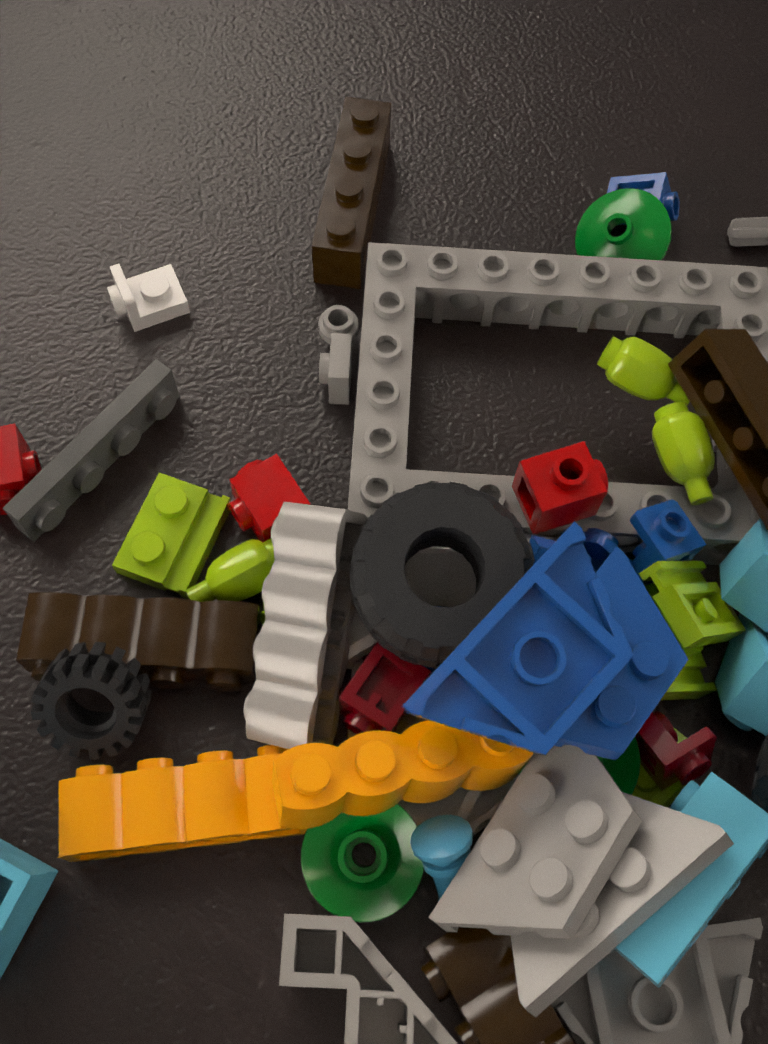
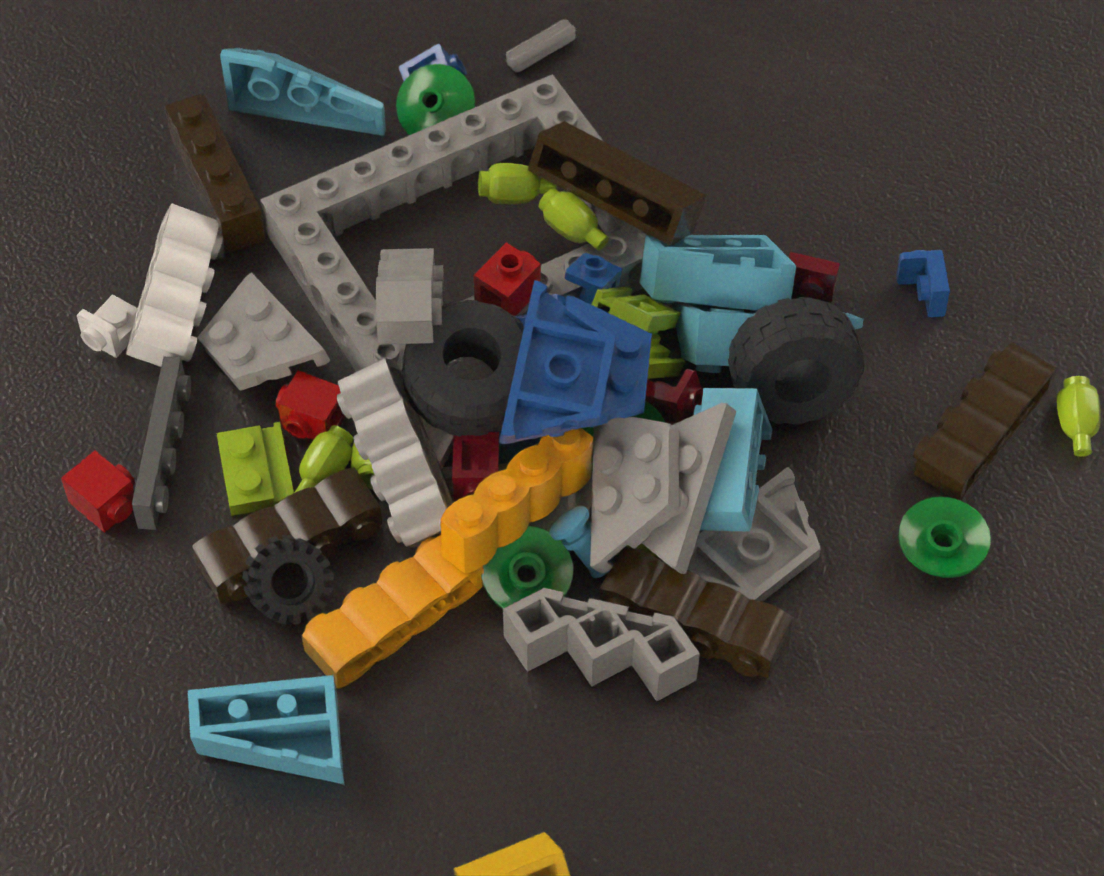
camera: 30 degrees left, 10 degrees down
light grey plate [318,305,358,405] -> none
none -> white brick [126,203,223,367]
none -> light grey wing [197,272,330,391]
none -> medium azure wedge [220,48,386,136]
none -> light grey brick [376,248,444,344]

